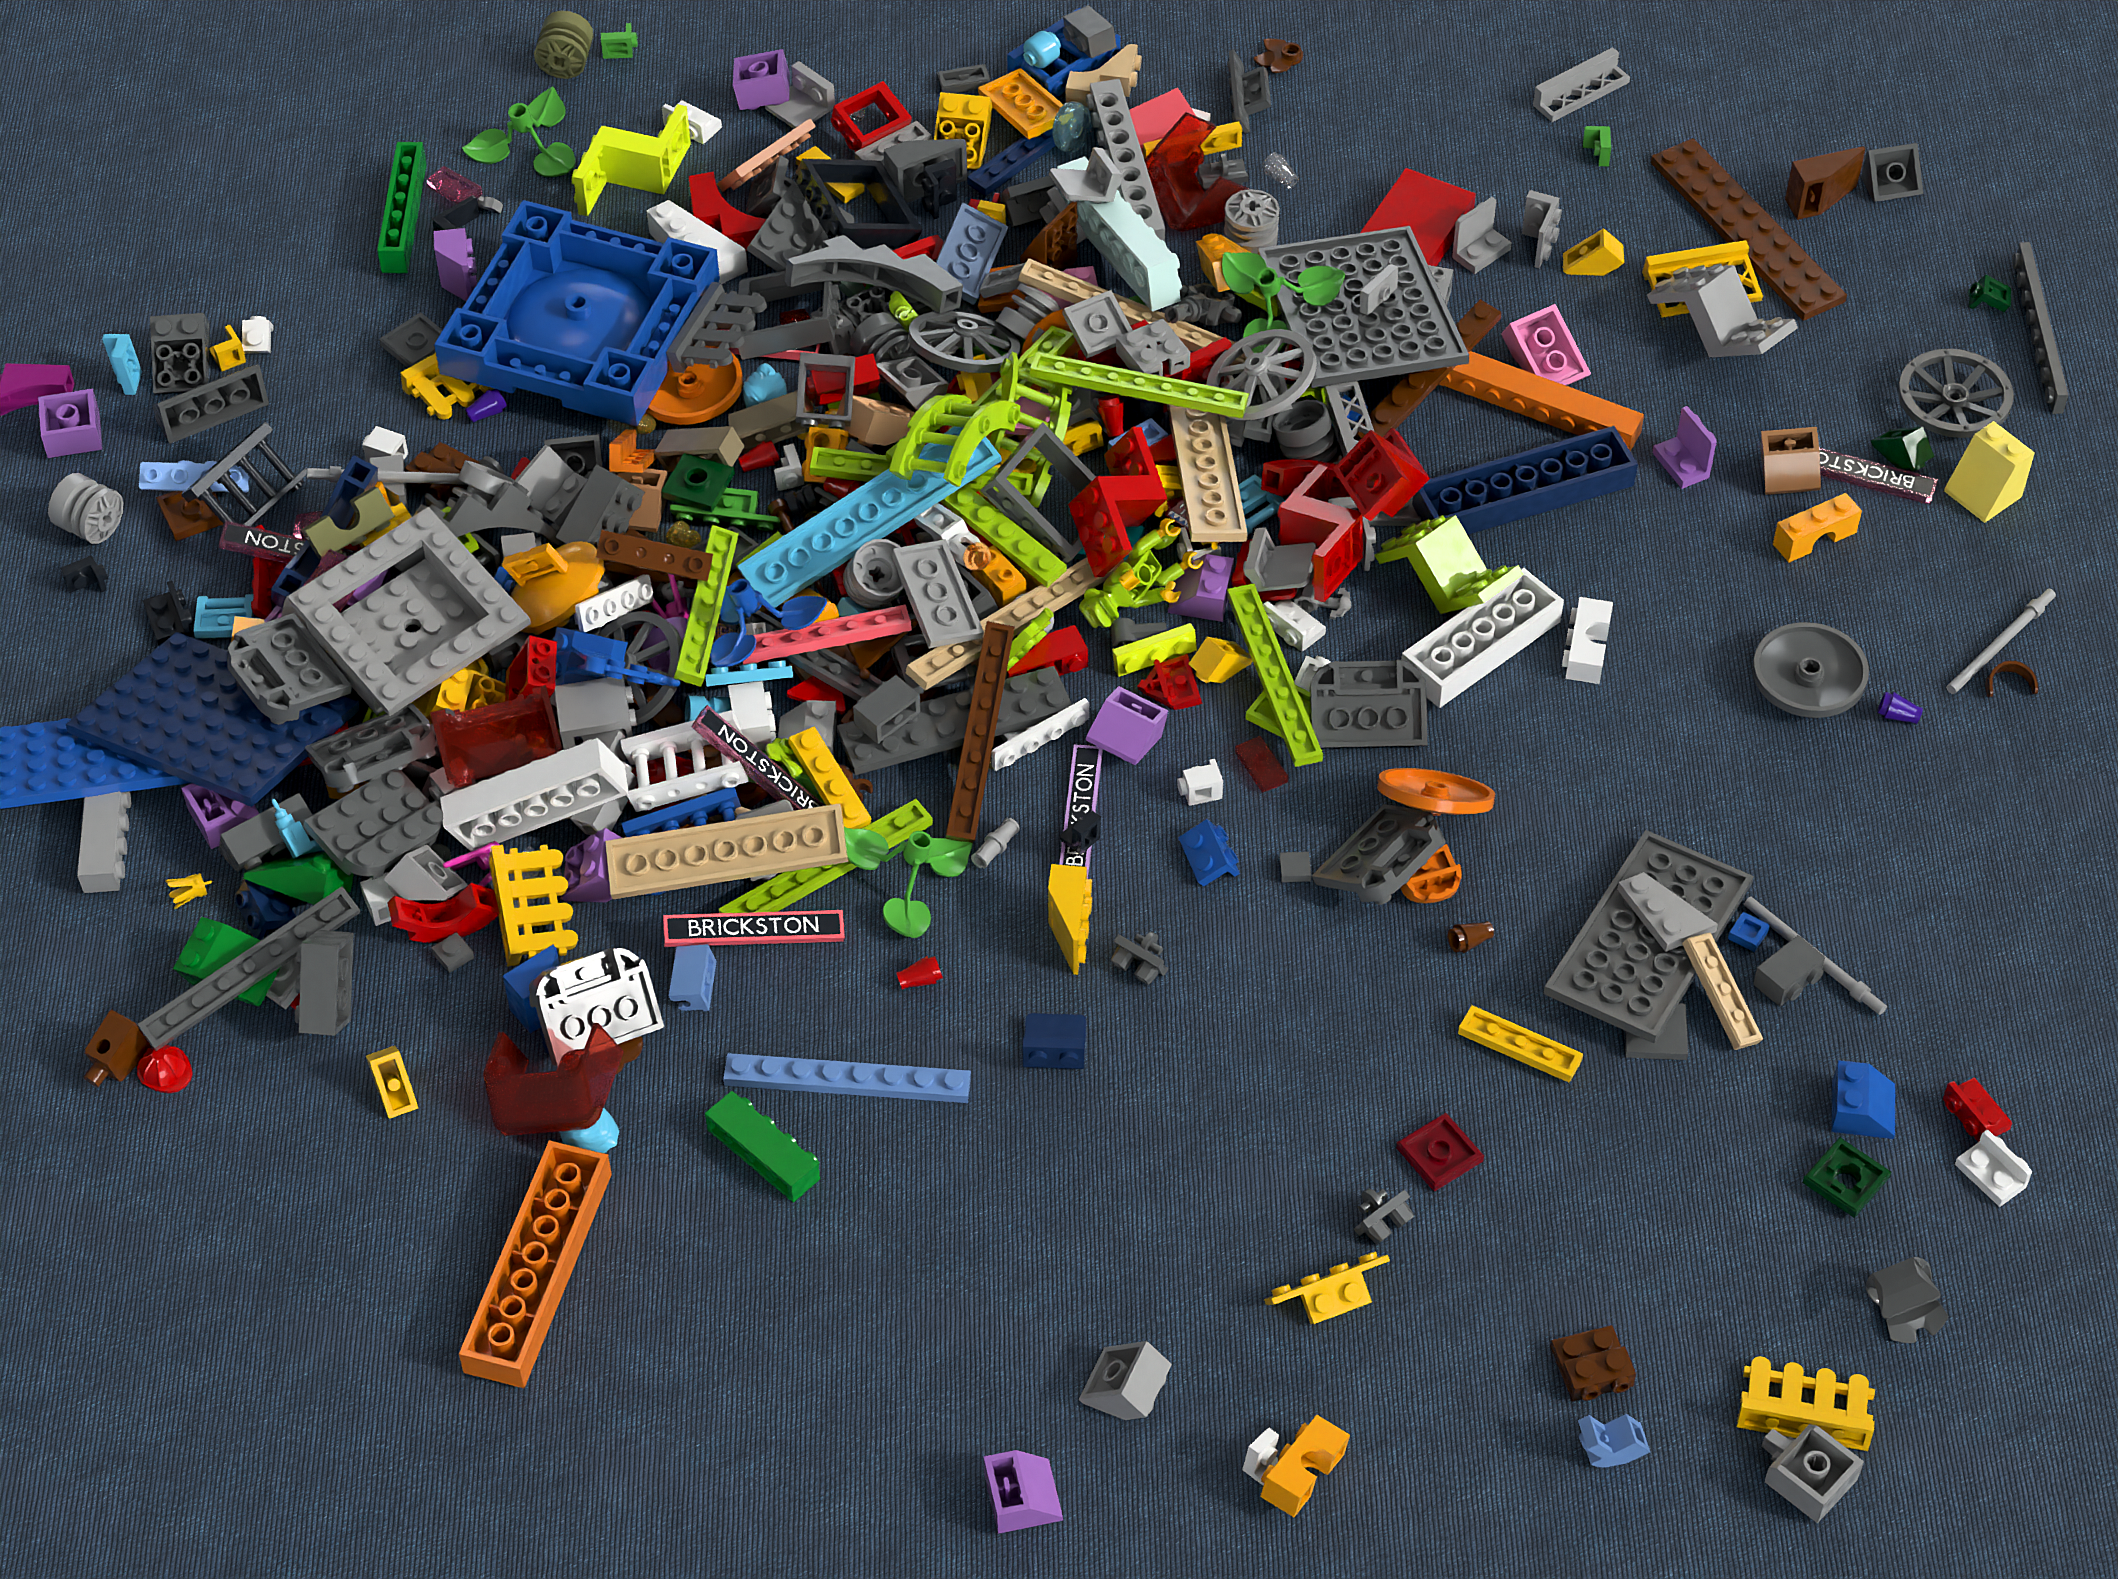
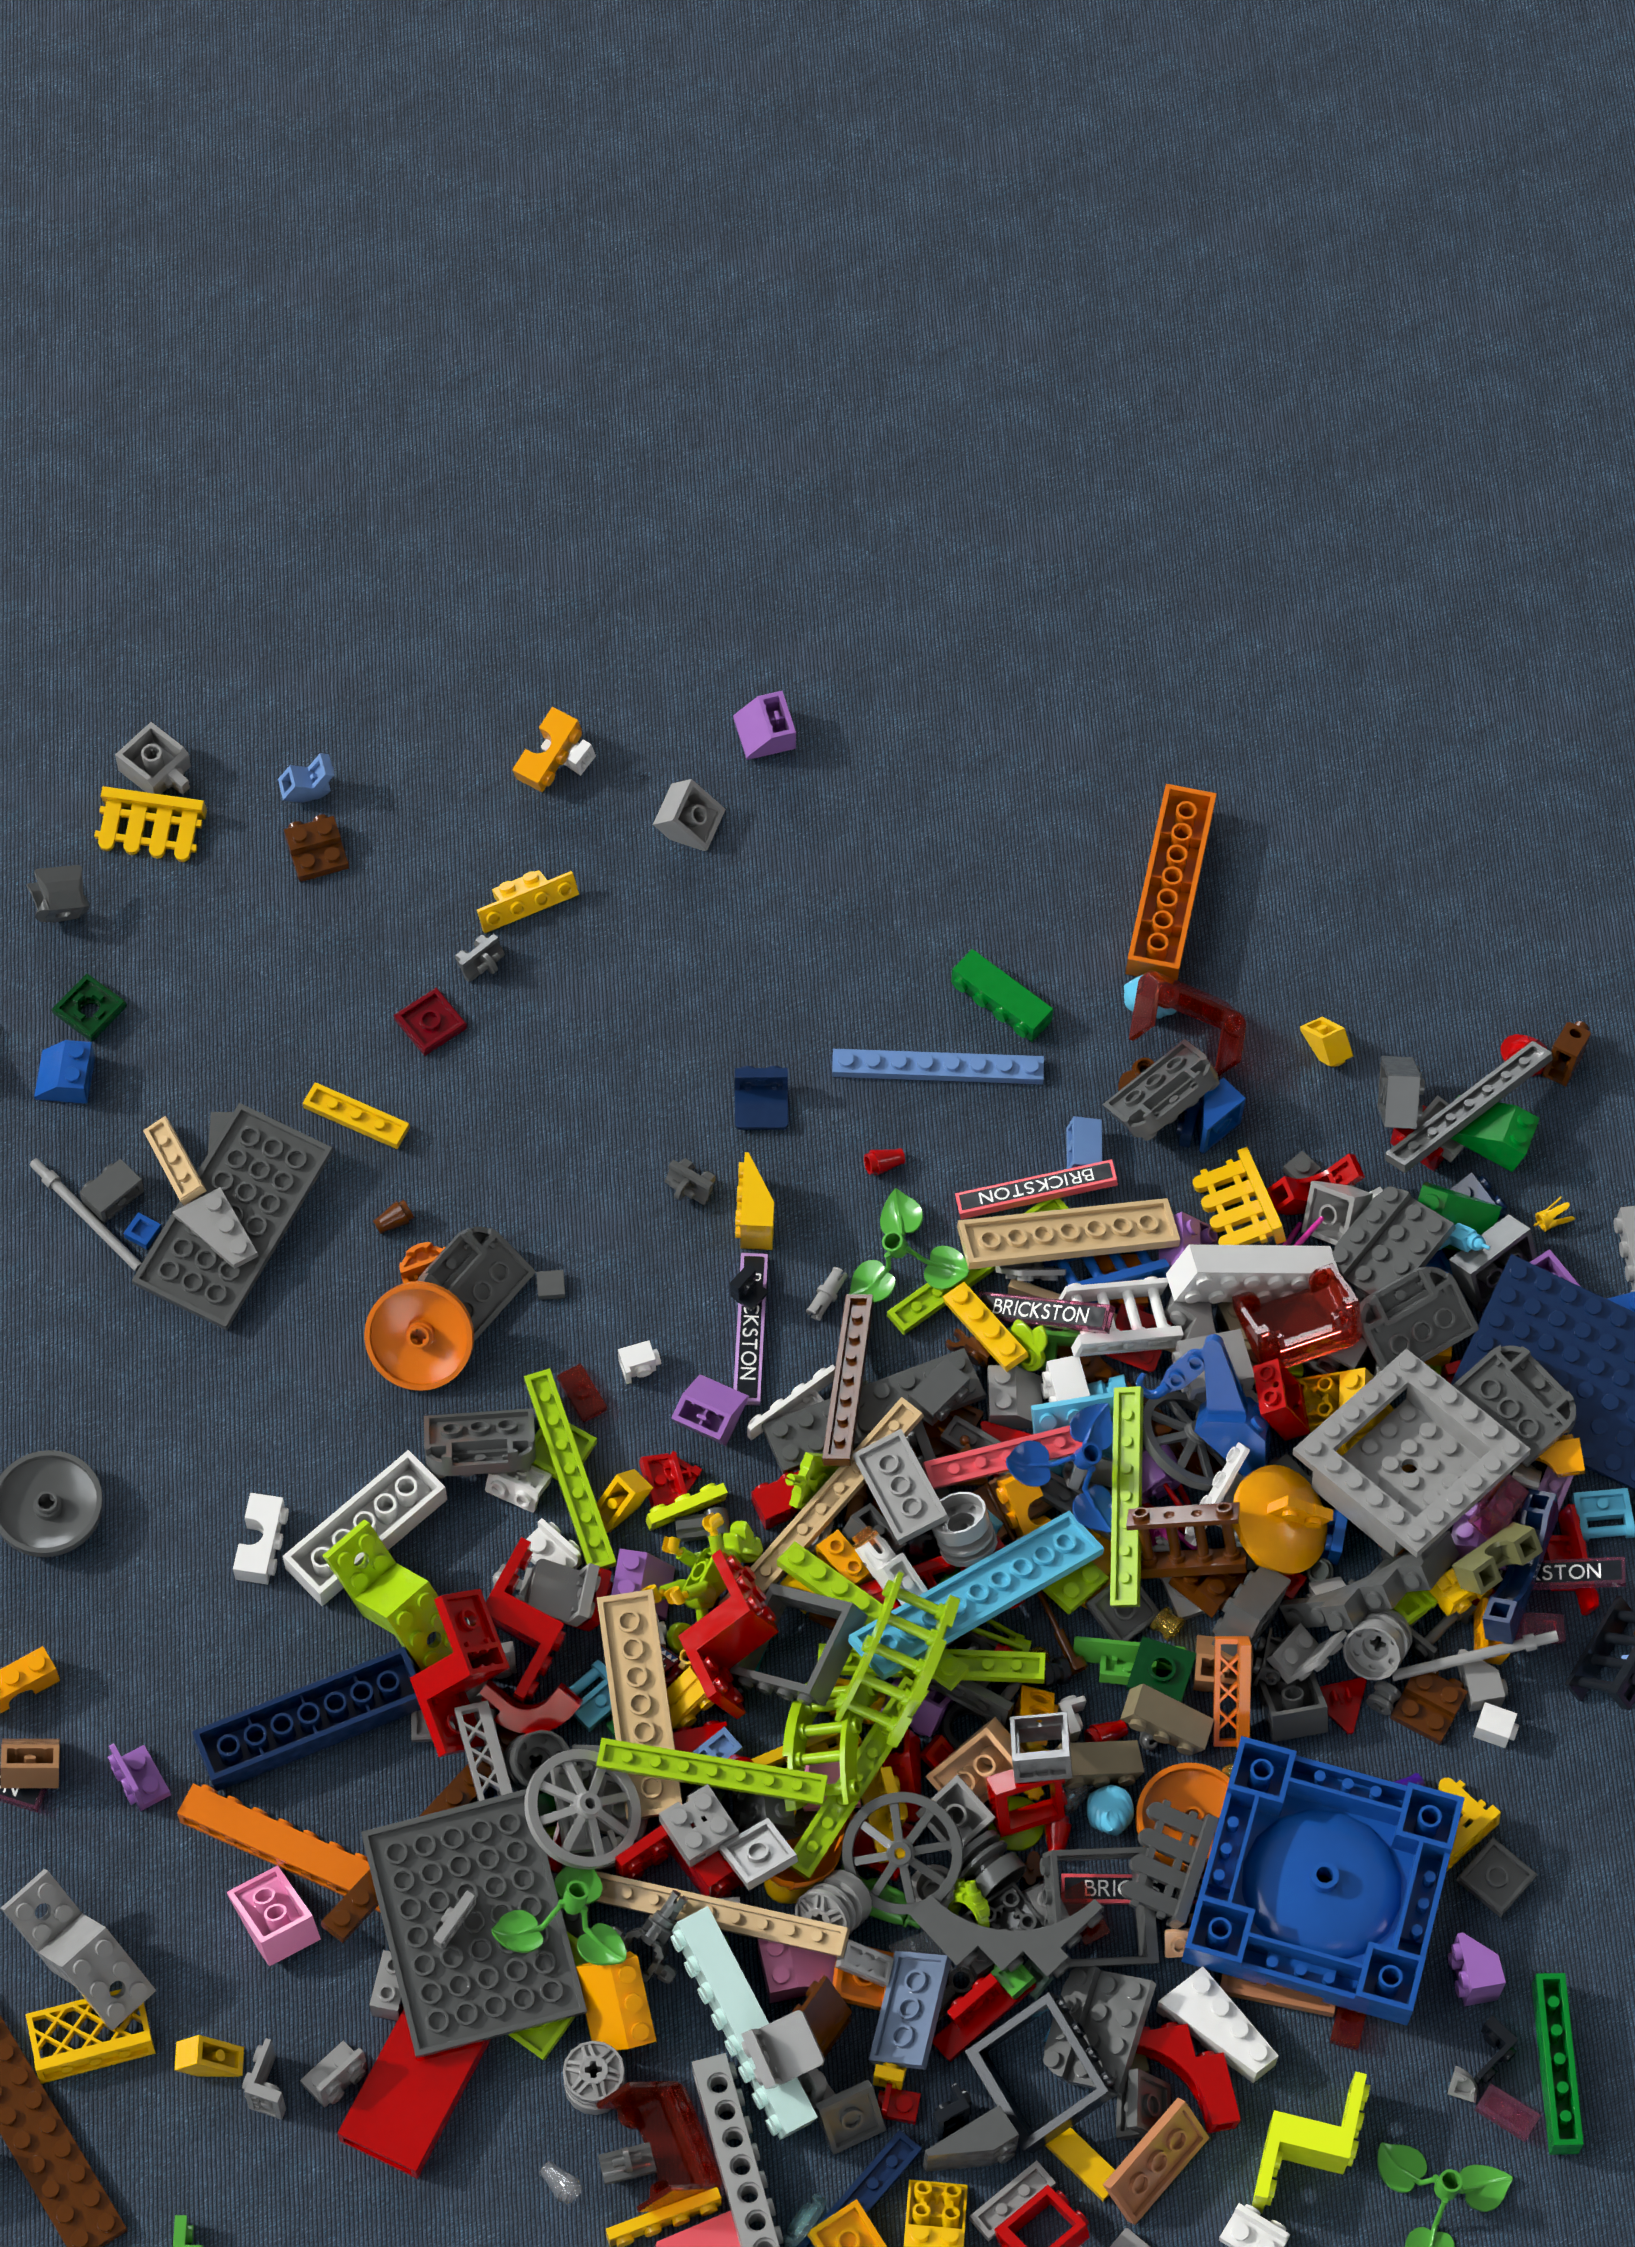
camera: 175 degrees right, 10 degrees up
blue bracket [1178,819,1240,887] -> none

